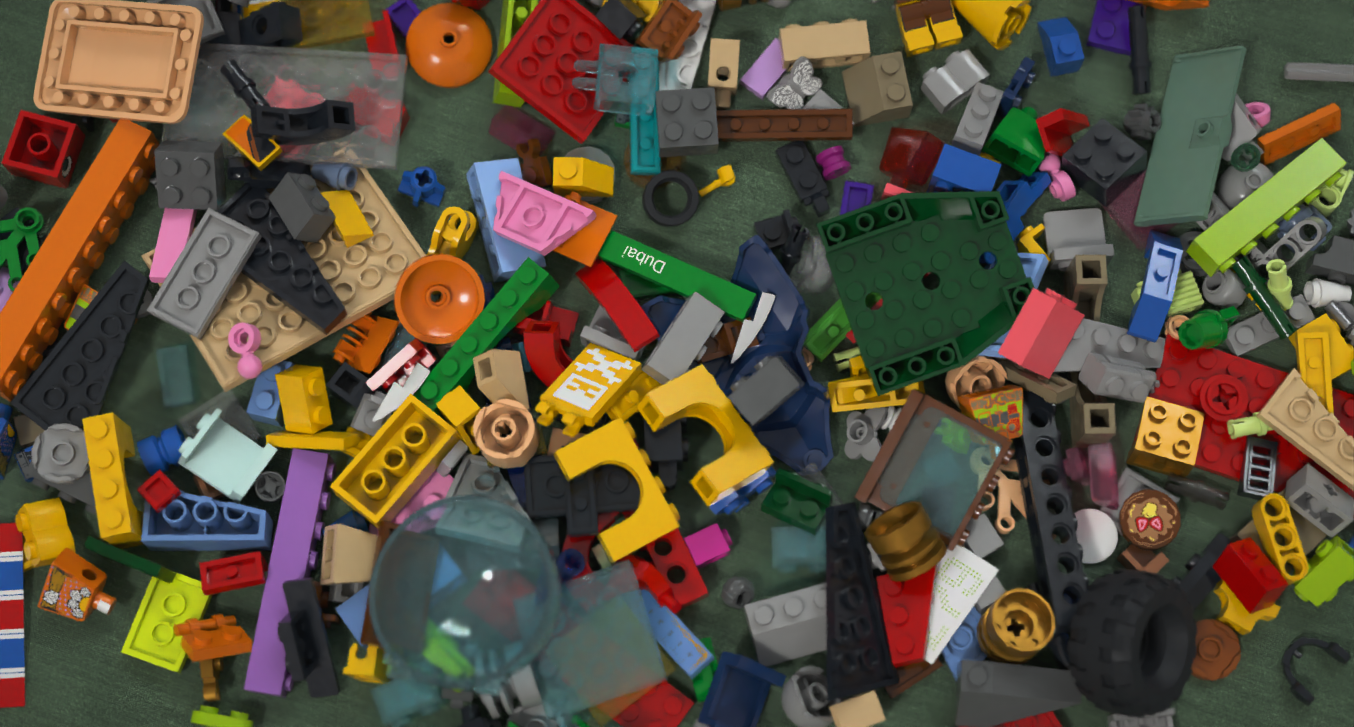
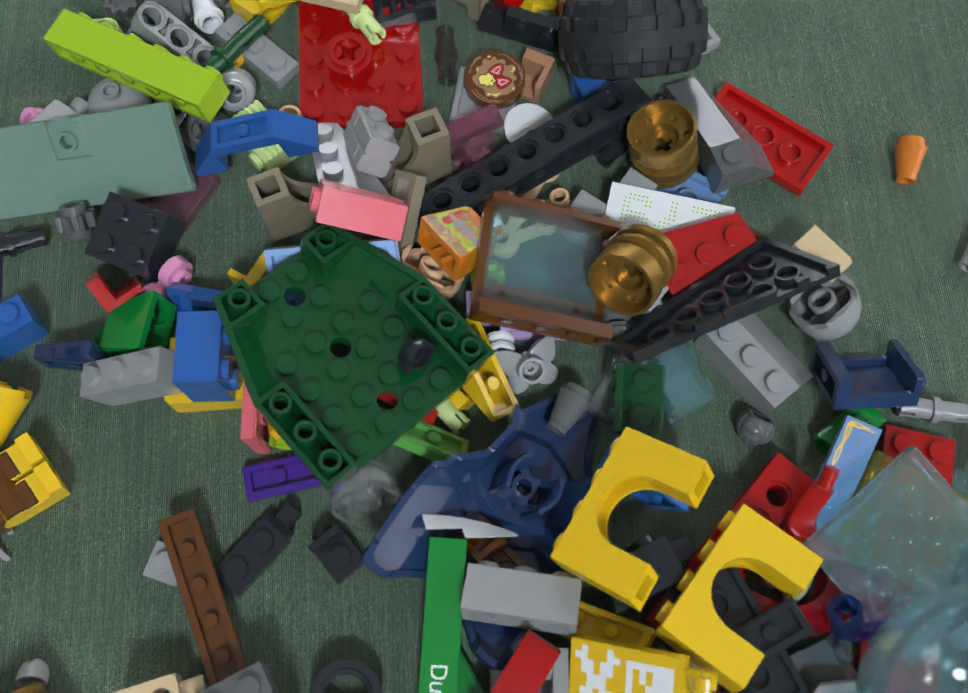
camera: 115 degrees left, 5 degrees down
dark pink brick [684,523,733,569] -> none
yellow hand [698,165,736,197] -> none
dark grey brick [728,355,805,426] -> none
lavender tile [740,38,792,100] -> none
light grey animal [767,56,822,109] -> none
tan brick [778,19,871,72] -> none
black pin [778,224,810,276] -> none
magenta wheel [816,146,851,180] -> none
dark tan slope [842,51,913,127] -> none
clear red torso [879,127,945,189] -> none
light grey brick [920,49,990,114] -> none
light grey bracket [1043,208,1114,271] -> none
bracket [1126,397,1204,480] -> none
green piece [1178,306,1240,350] -> none
clear green bush [1231,143,1261,172] -> none
orange plate [1258,103,1341,165] -> none
yellowish green pin [1266,259,1294,311] -> none
none -> black piece [398,338,438,375]
none -> dark grey cone [546,382,592,437]

